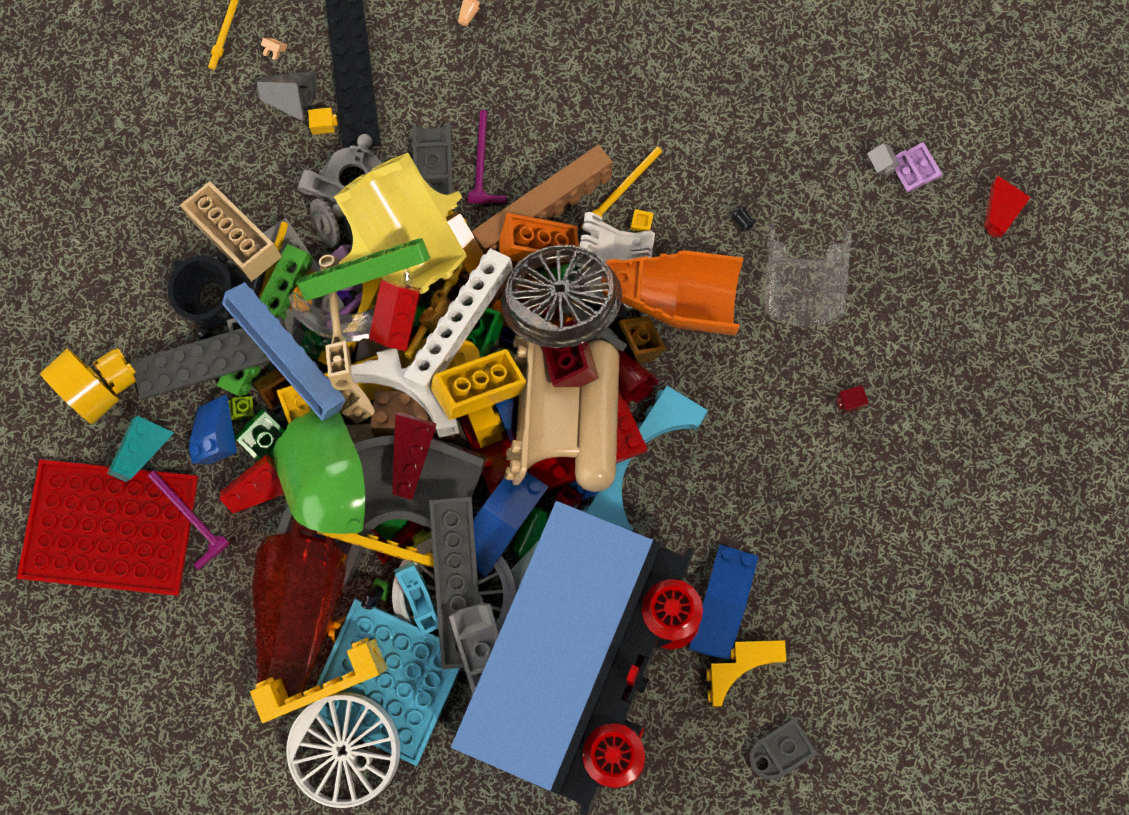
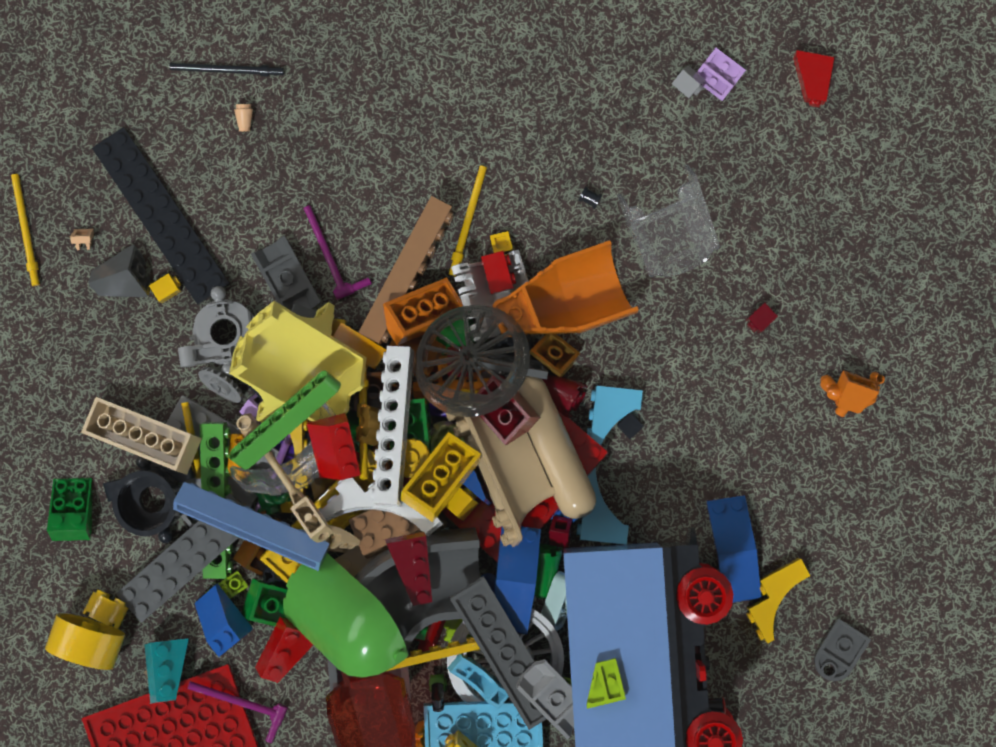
camera: 30 degrees left, 10 degrees up
none -> green slope [47,478,92,541]
none -> red brick [481,251,517,295]
none -> lime wing [586,658,626,709]
none -> black tile [617,413,644,439]
none -> orange torso [820,370,885,417]

